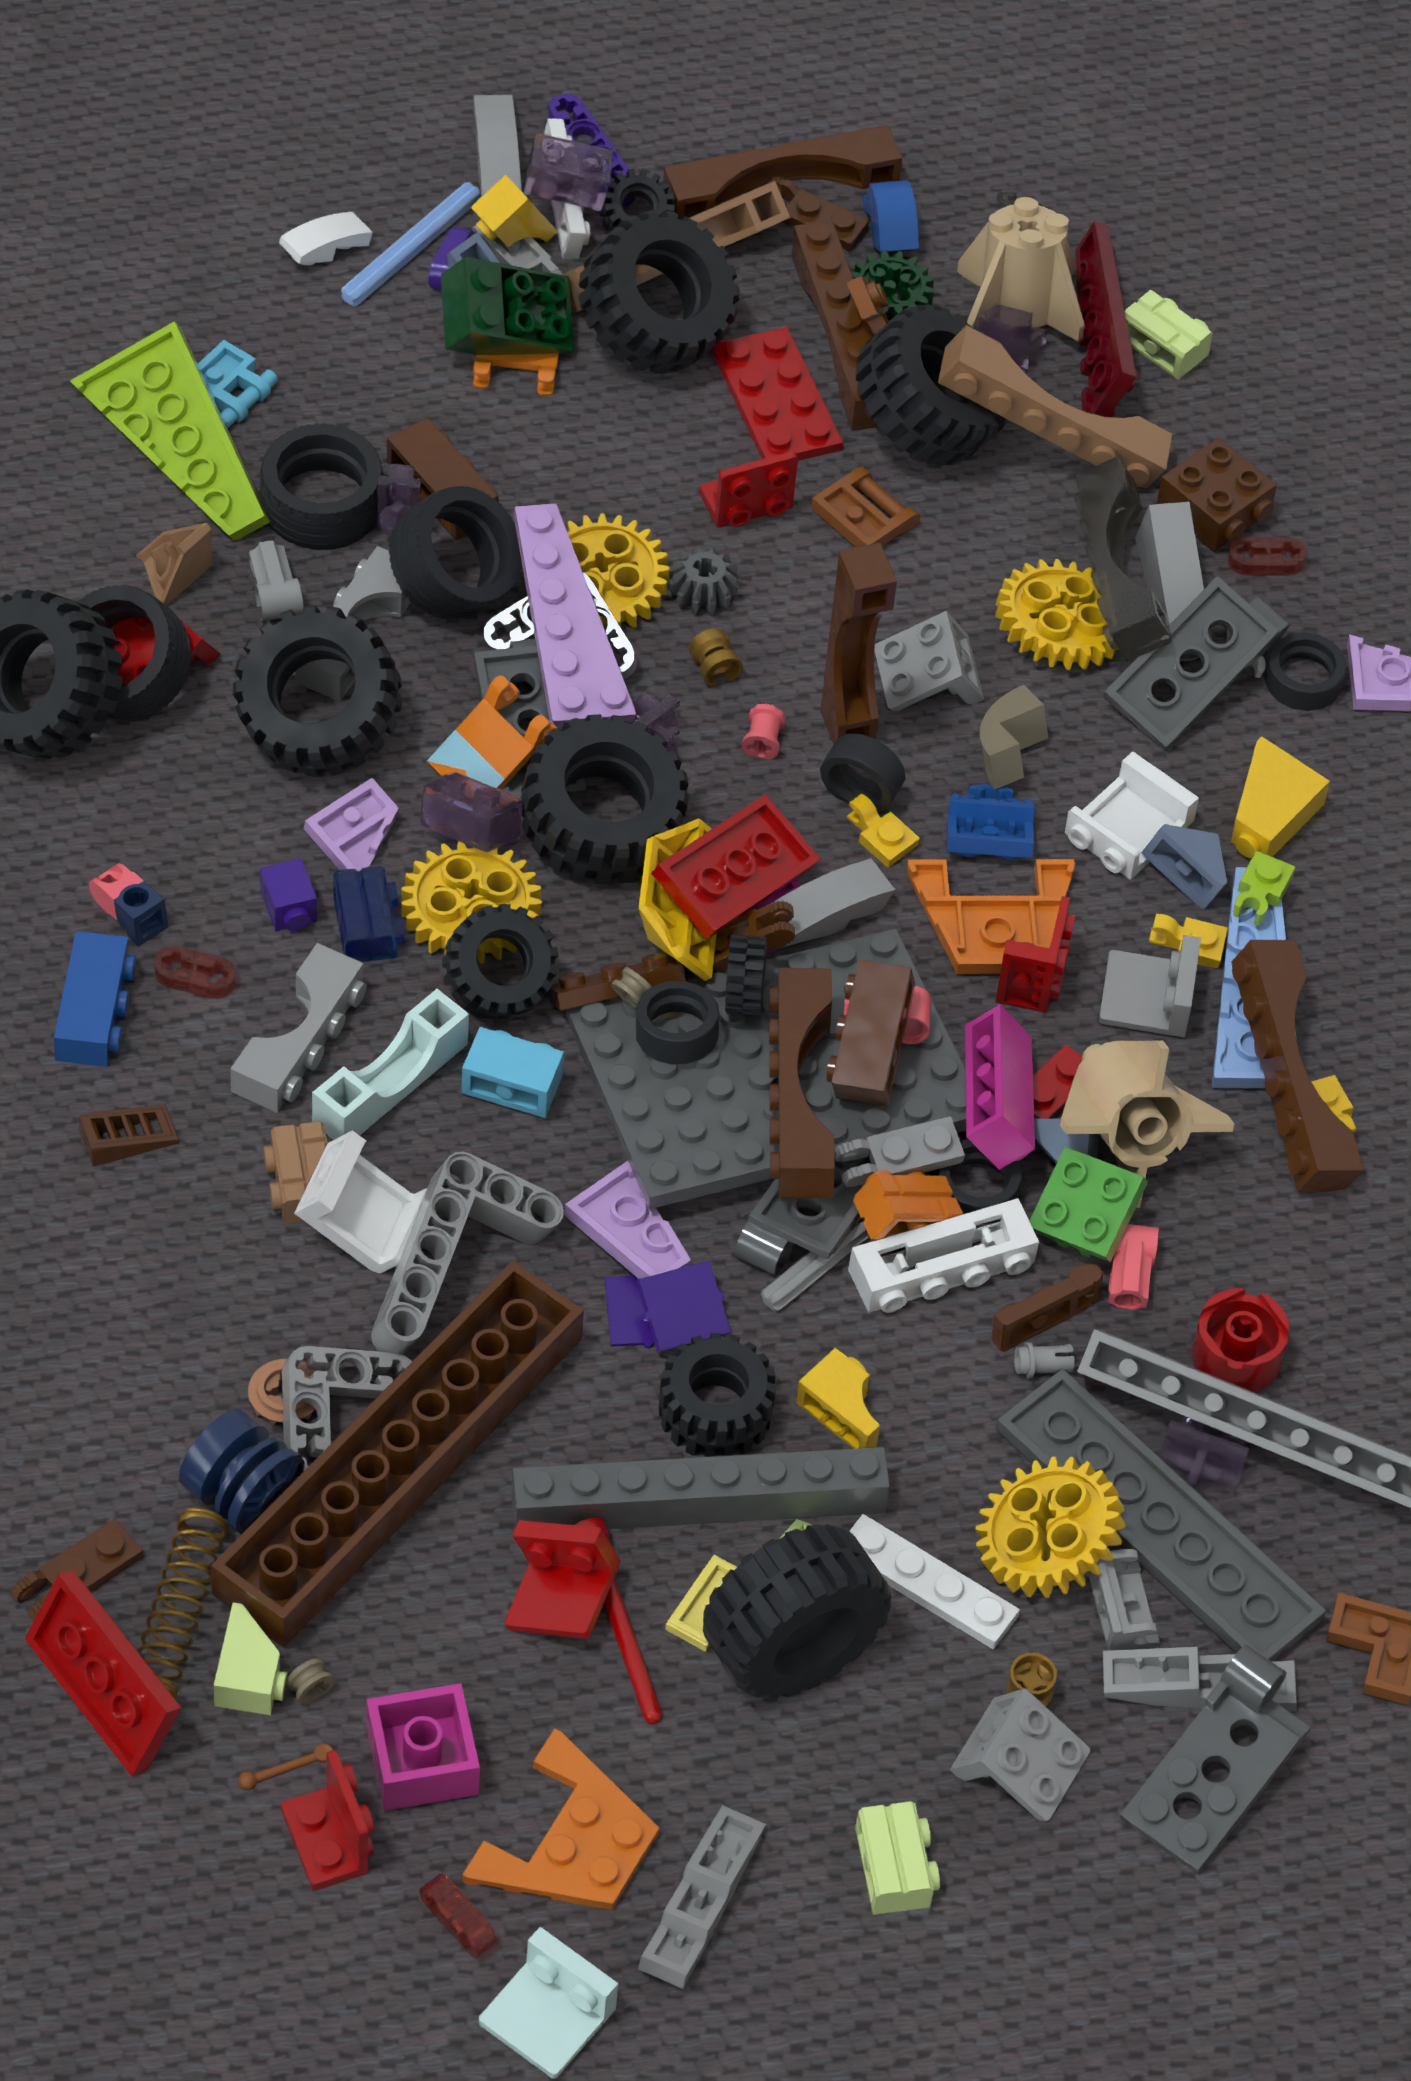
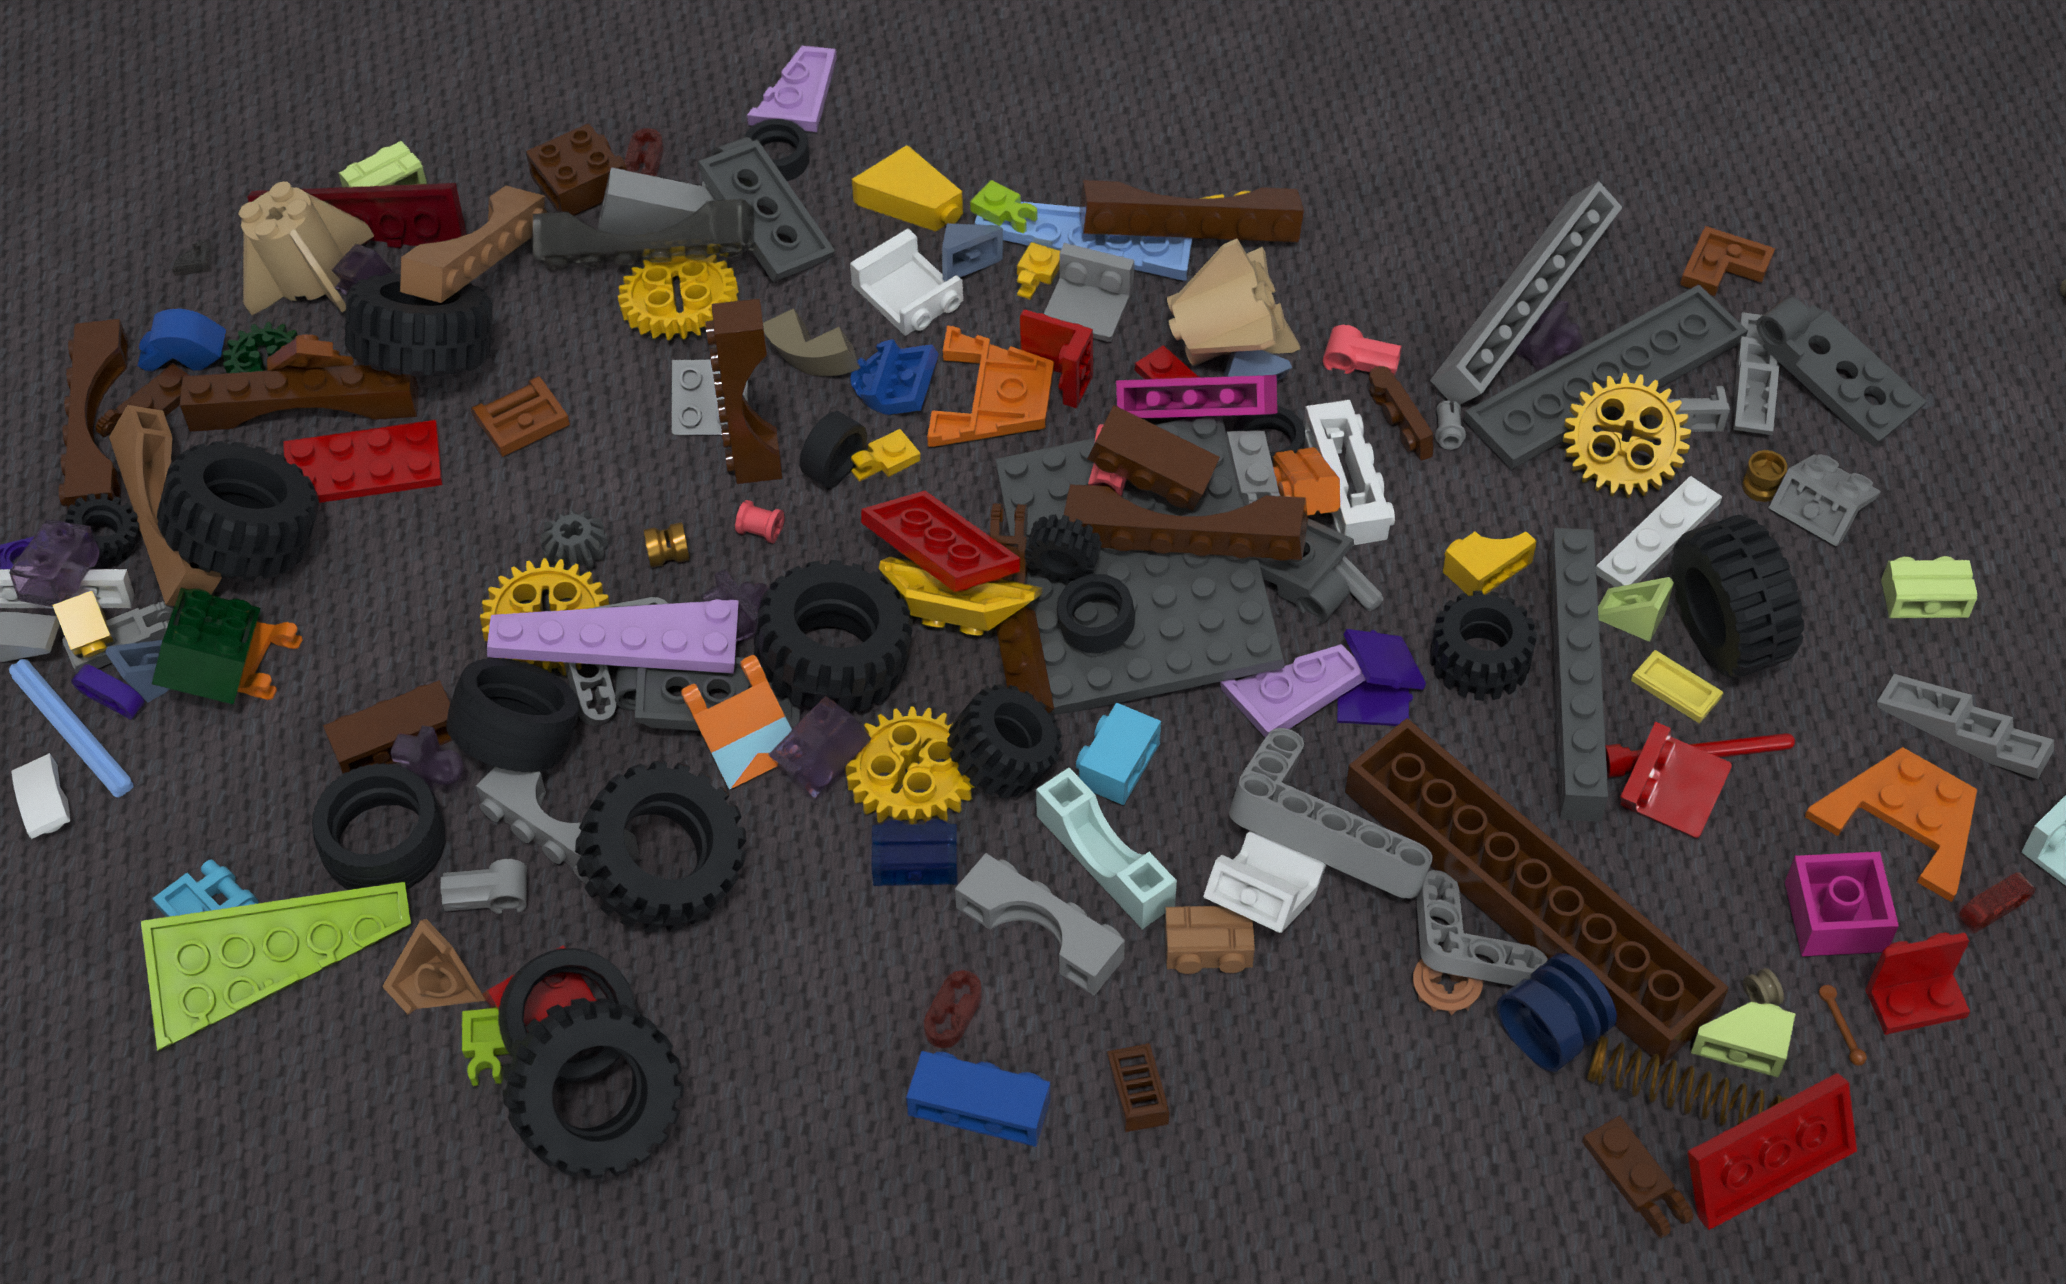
camera: 75 degrees left, 0 degrees up
dark blue leg [89,863,169,947] -> none
dark purple brick [260,858,317,932] -> none
lavender wing [303,778,399,886] -> none
dark tan bush [611,967,652,1008] -> none
red bracket [699,451,798,528] -> none
light grey slope [770,858,895,947] -> none
bright green plate [1030,1147,1148,1262] -> none
red brick [1192,1288,1289,1392] -> none

